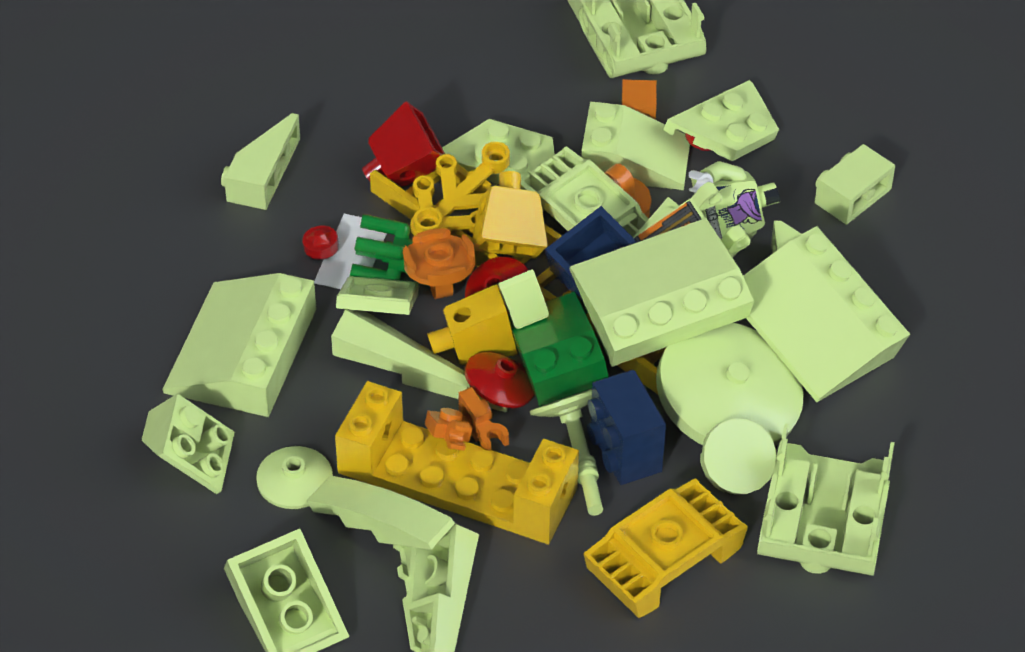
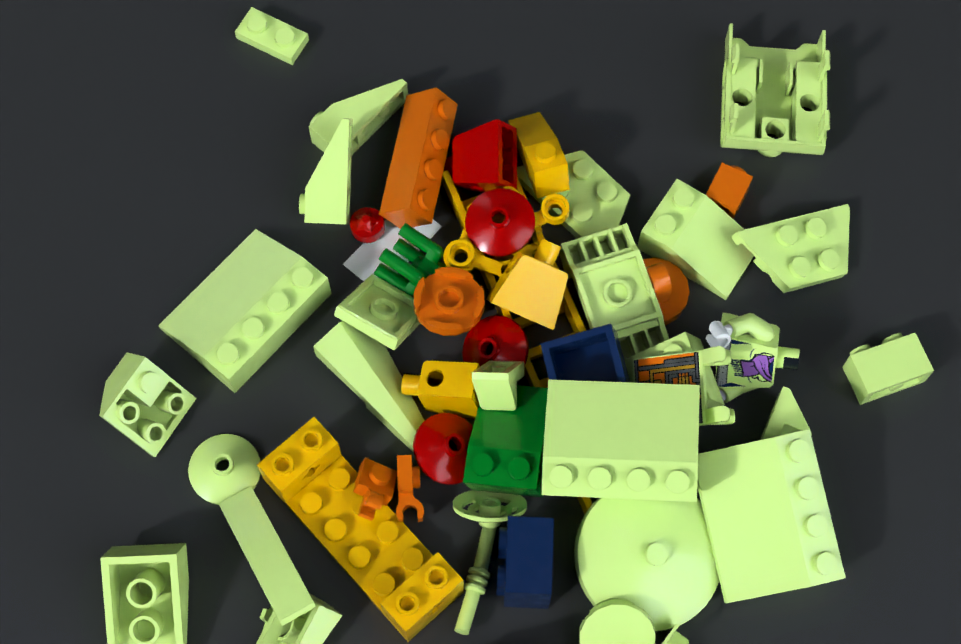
camera: 25 degrees right, 20 degrees up
none -> yellowish green plate [235,7,309,65]
none -> yellowish green slope [299,119,353,224]
none -> orange brick [379,87,458,229]
none -> red dish [465,188,535,257]
none -> yellow slope [508,112,570,199]

